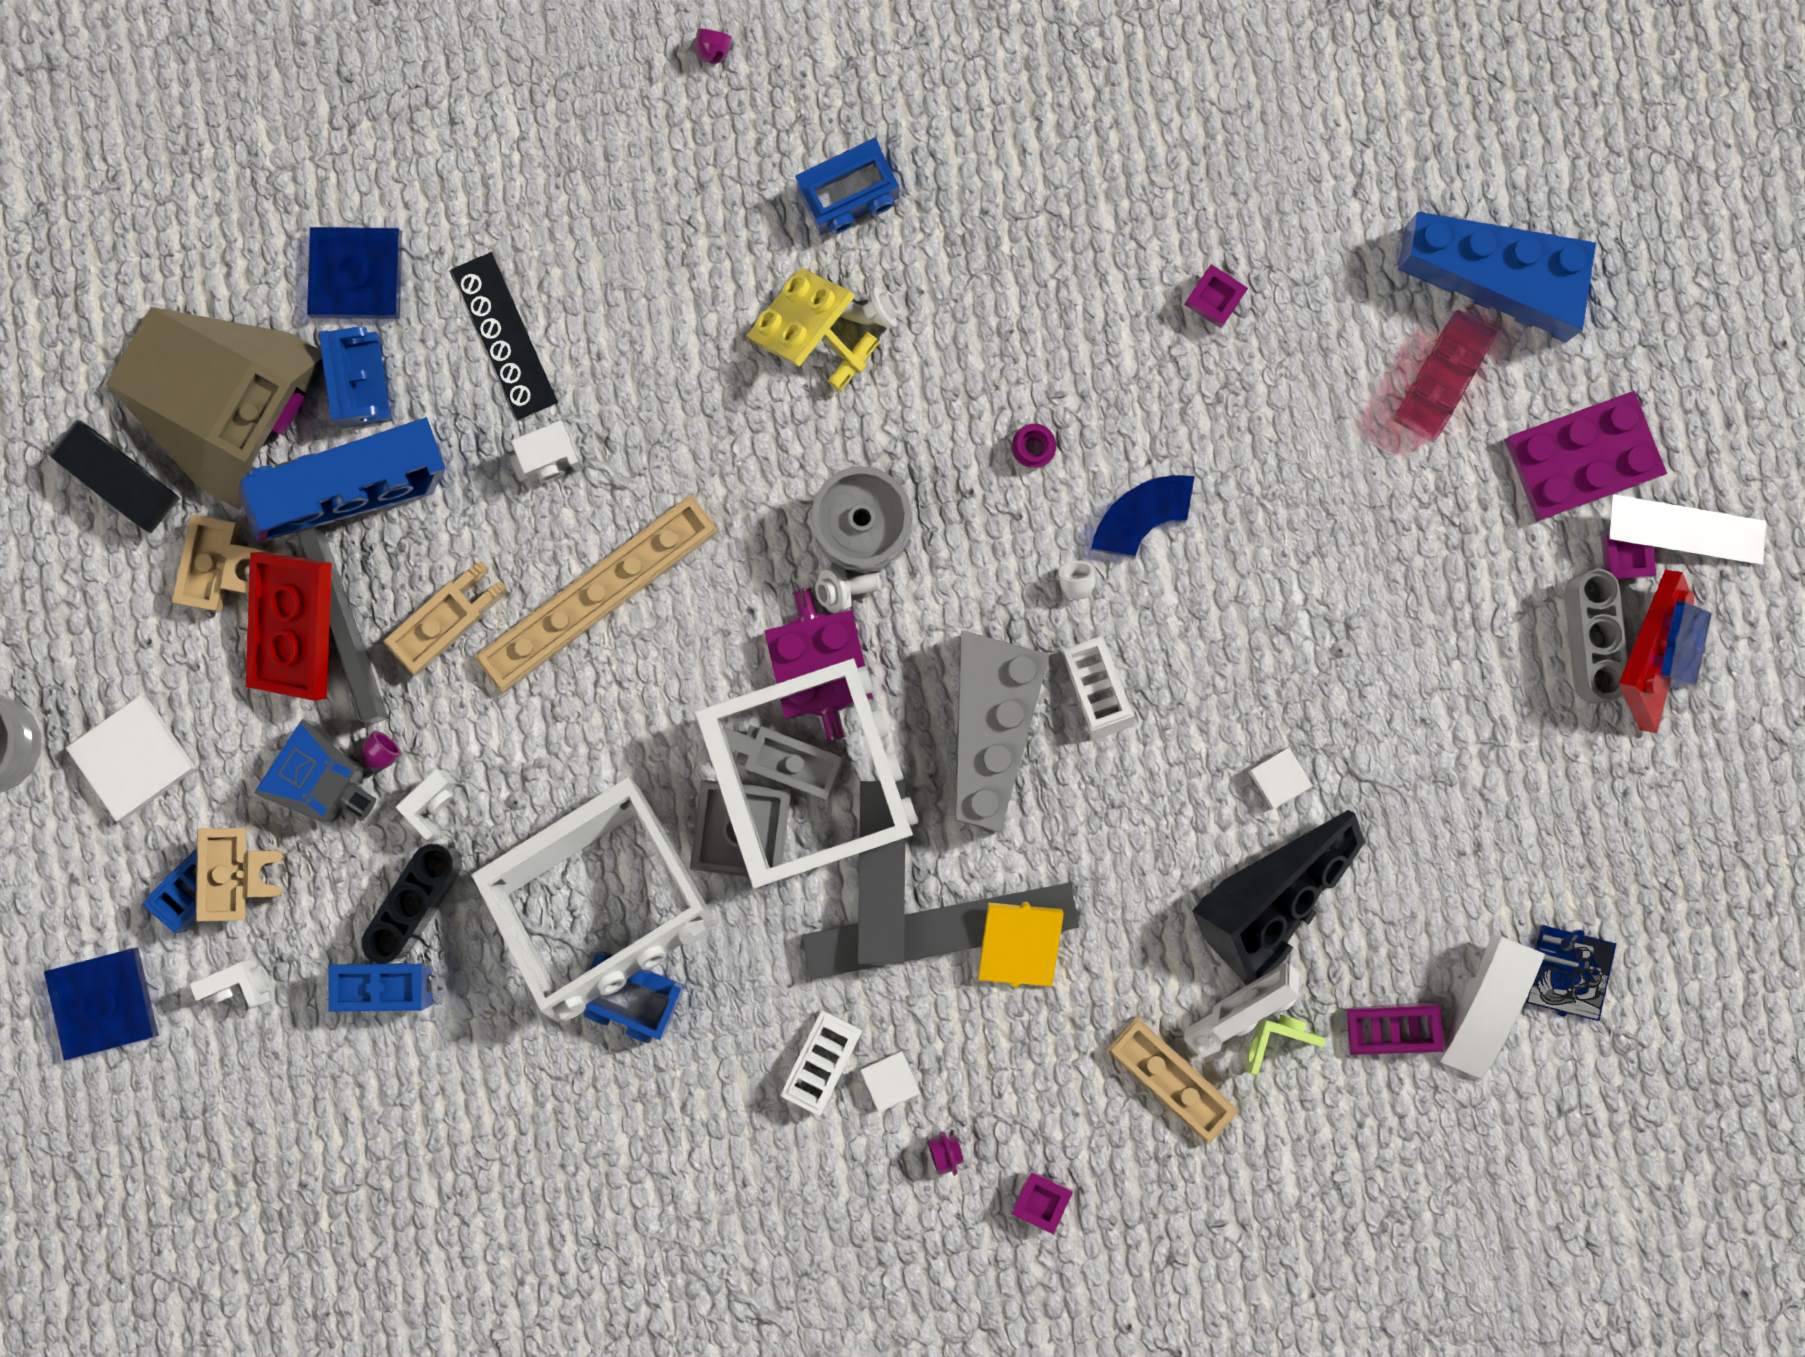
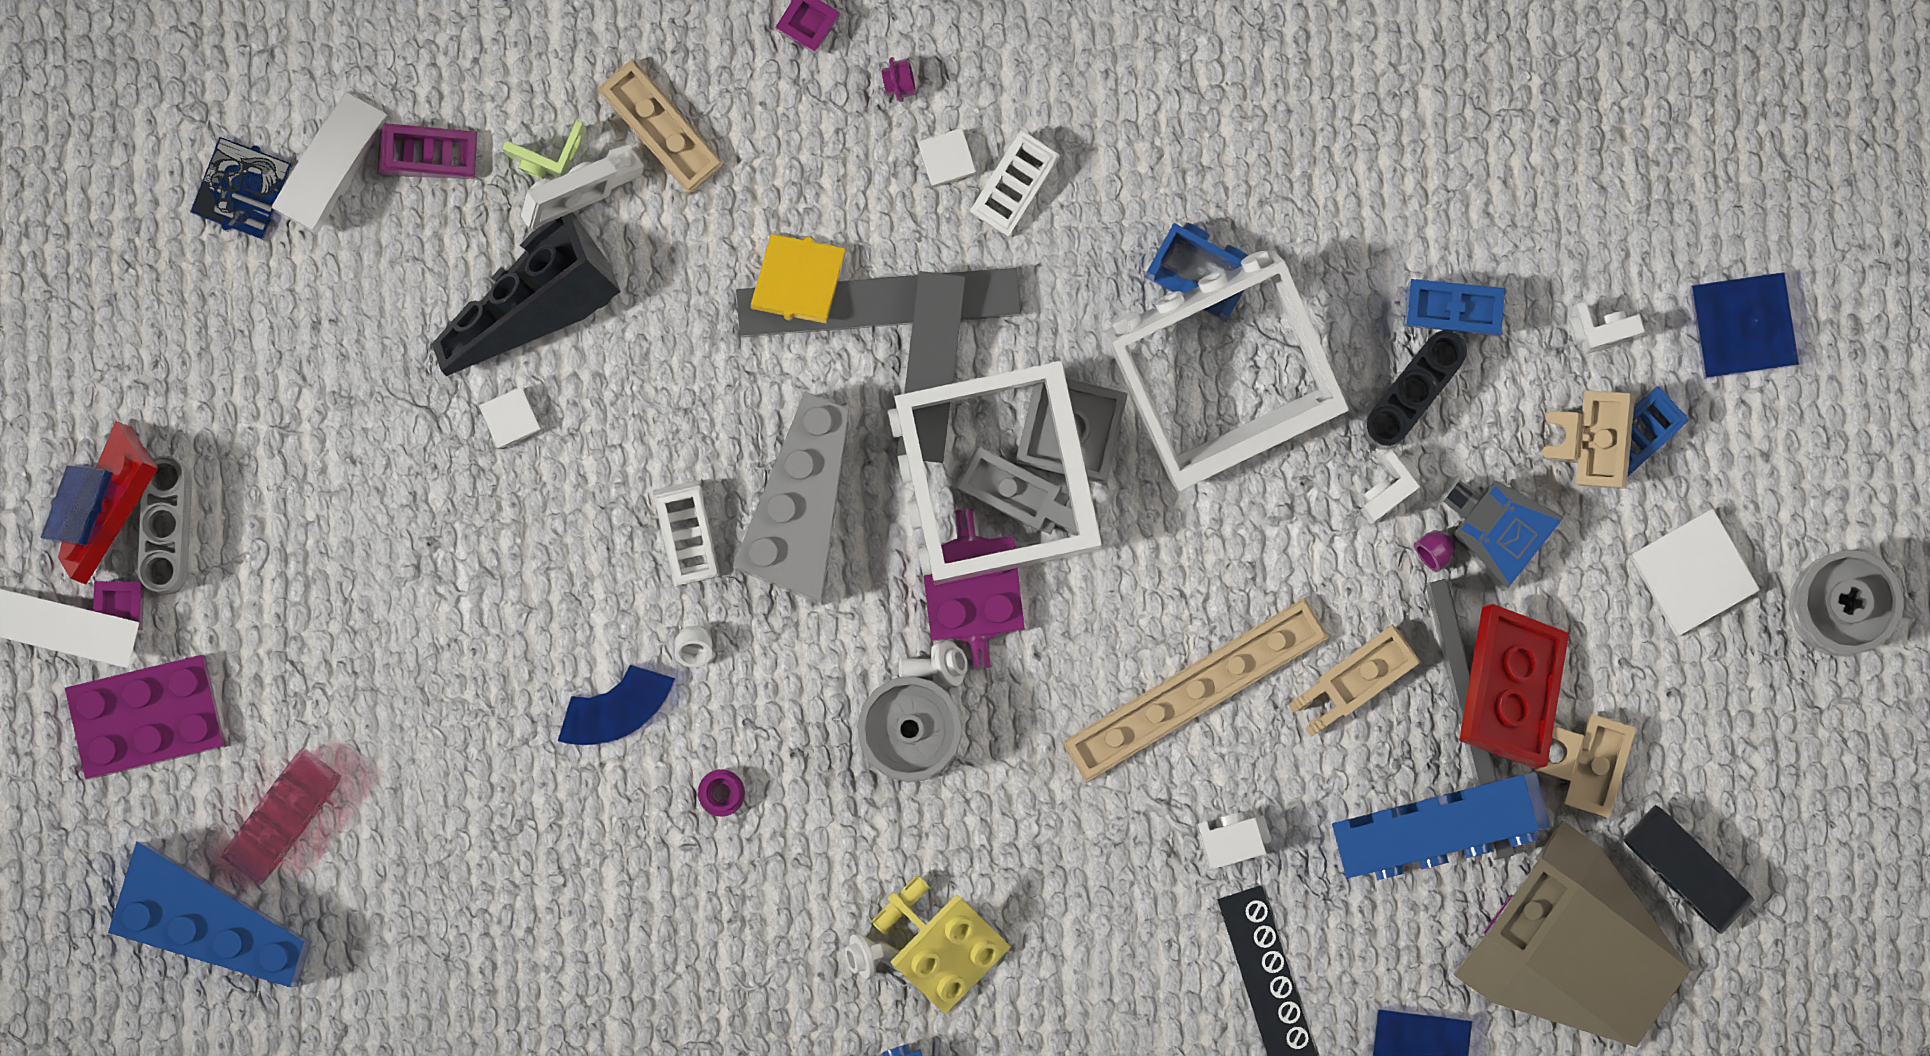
camera: 170 degrees left, 0 degrees up
blue hinge [319,327,391,428] -> none
magenta plate [1184,264,1248,329] -> none

